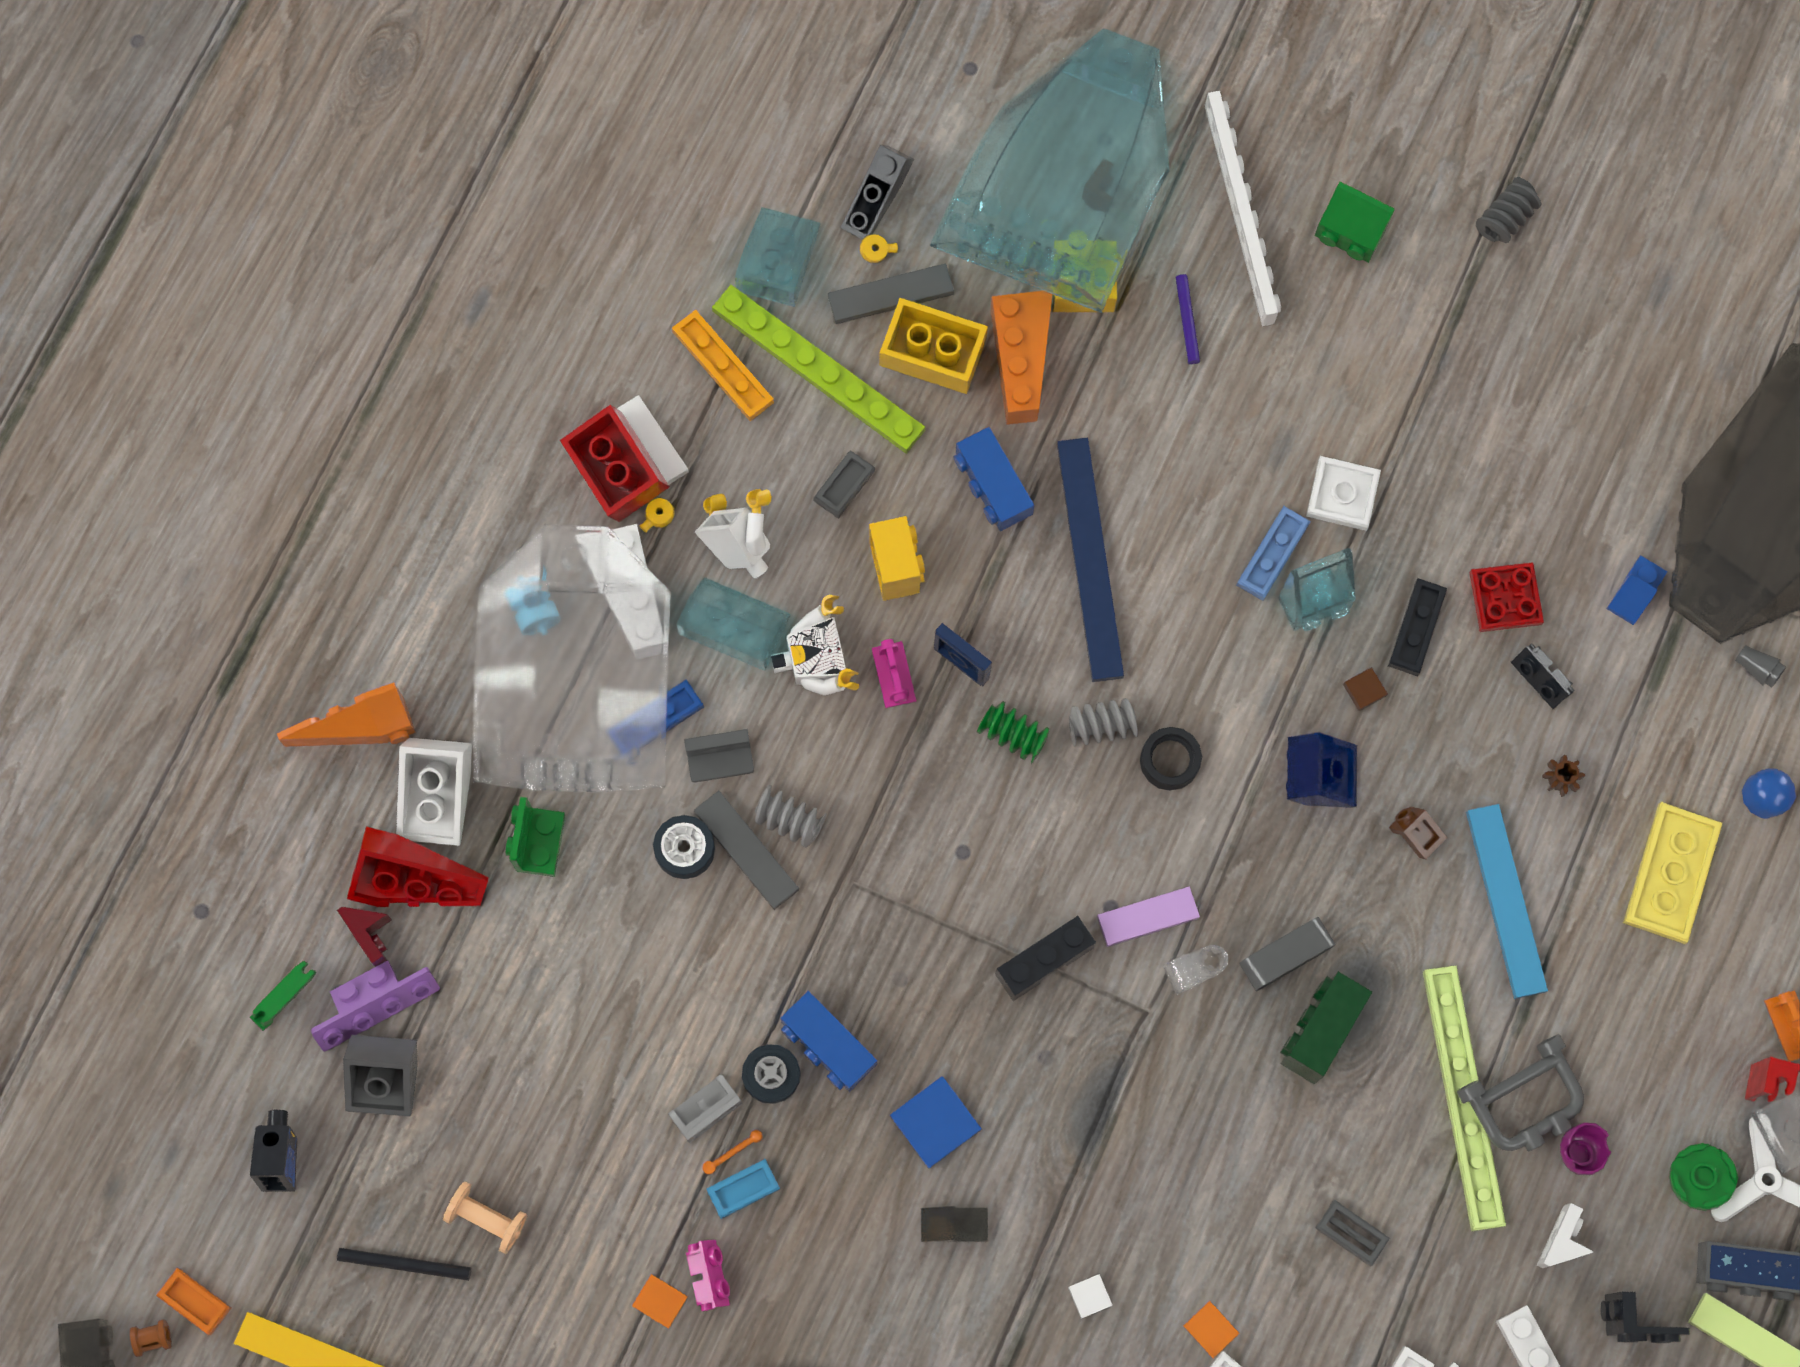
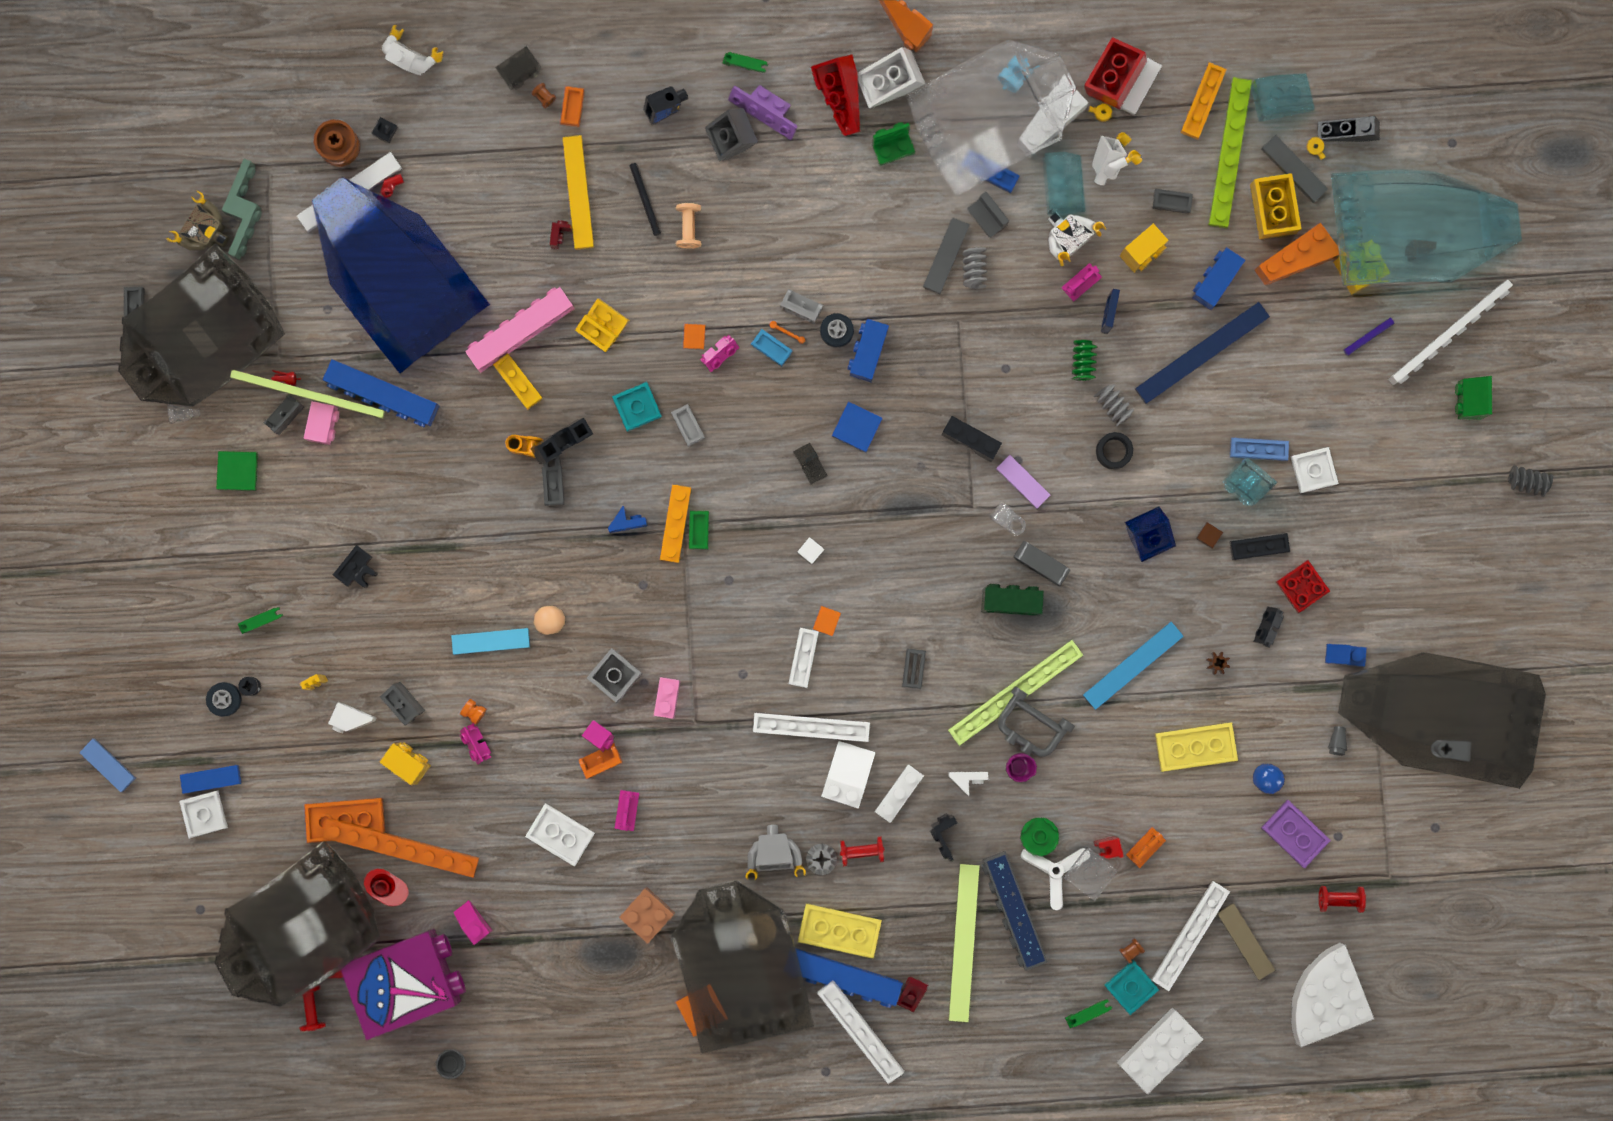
camera: 65 degrees right, 10 degrees up
dark red slope [337,907,392,967] -> none
wheel [653,815,715,879] -> none
reddish brown bracket [1389,807,1447,860] -> none

